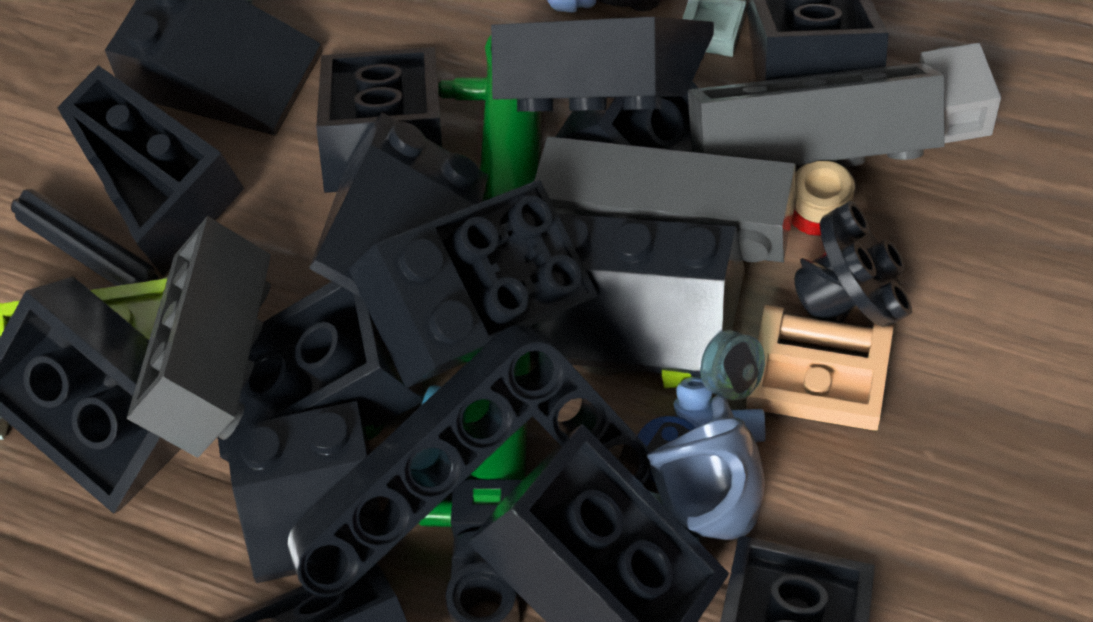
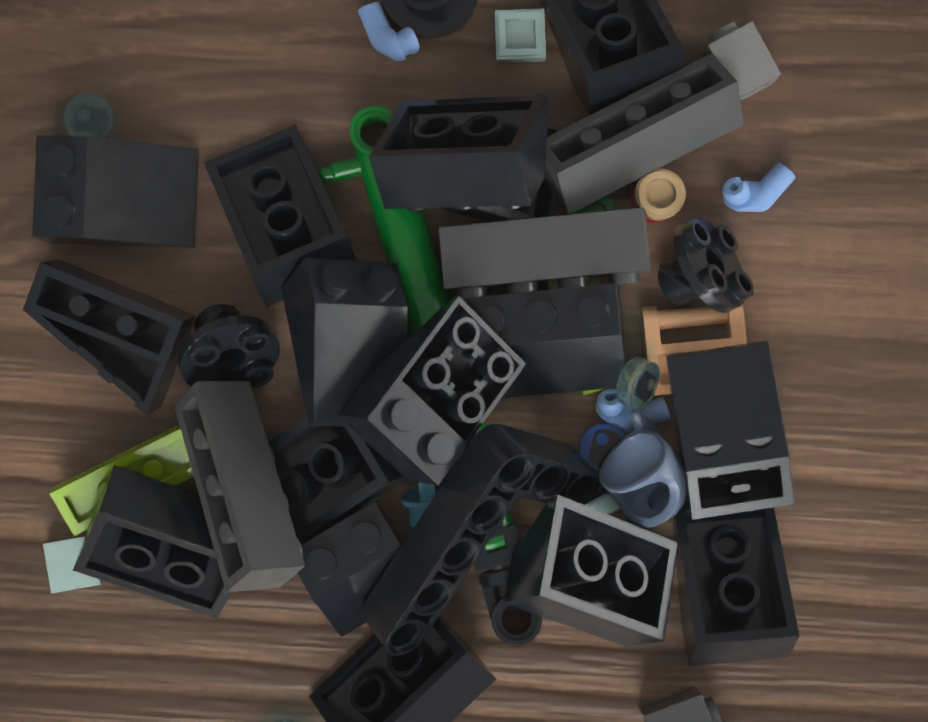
camera: 25 degrees left, 30 degrees up
black axle [11,189,158,286] -> none
none -> black plate [178,304,280,387]
none -> black slope [666,340,795,520]
none -> light blue arm [722,162,795,212]

